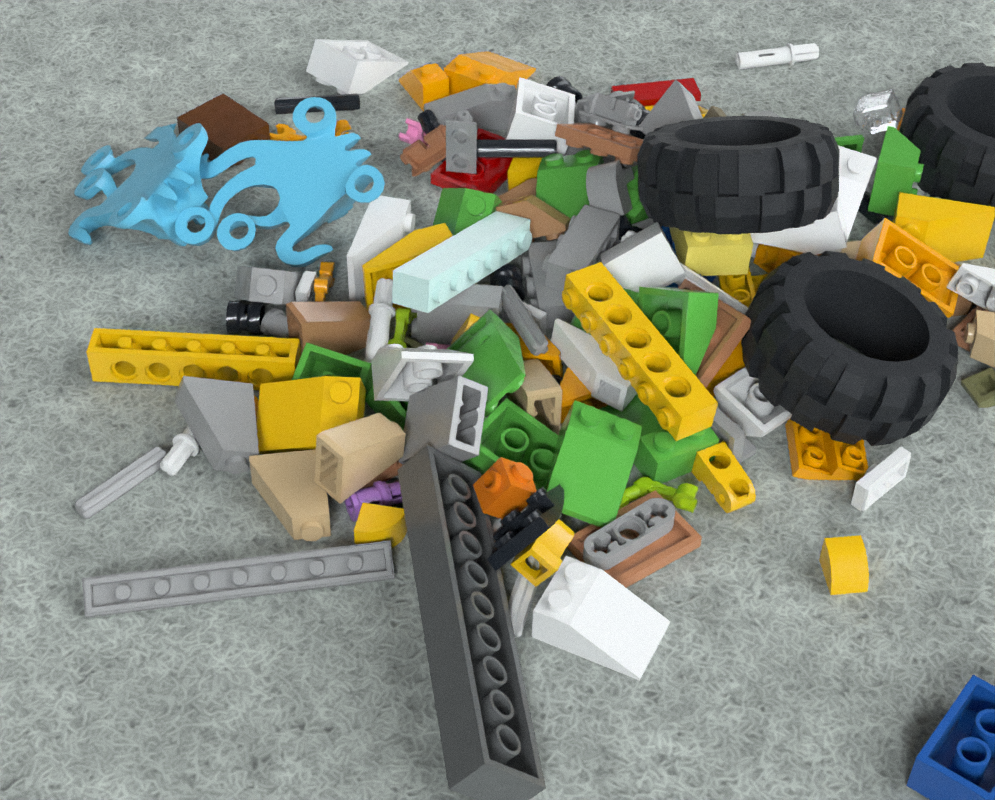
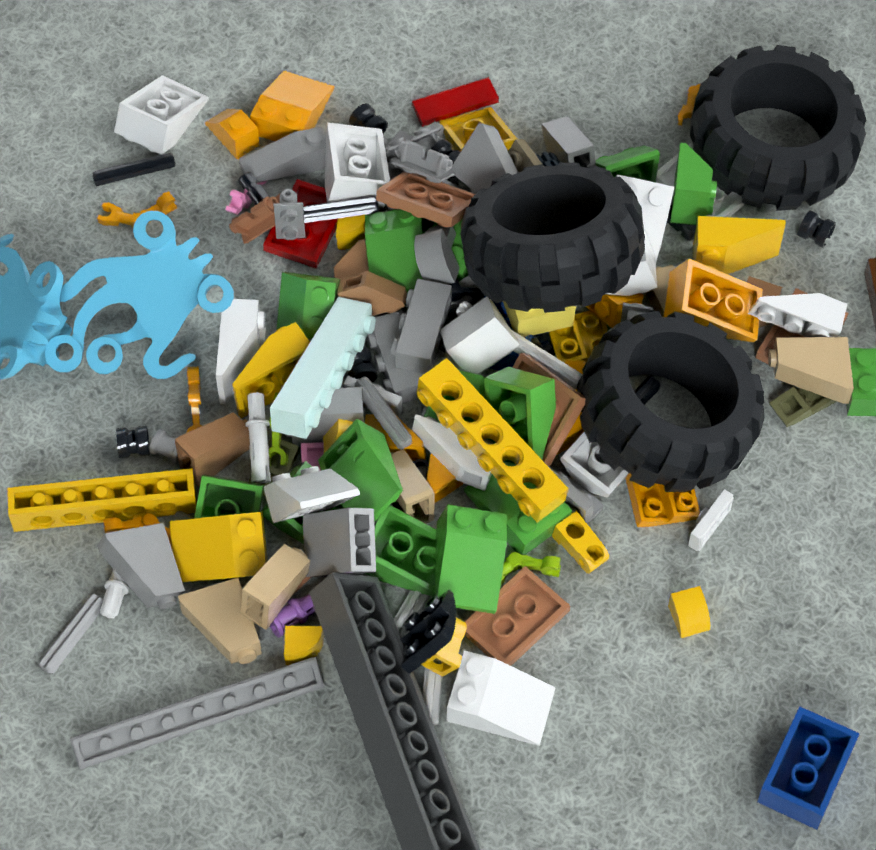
camera: 10 degrees left, 15 degrees up
reddish brown brick [177,93,270,170] -> none
light grey slope [234,266,302,305] -> none
white tile [295,271,317,302] -> none
orange brick [473,457,537,519] -> none
light grey beam [583,498,675,571] -> none
white axle [735,43,819,70] -> none
clear brick [853,89,903,135] -> none

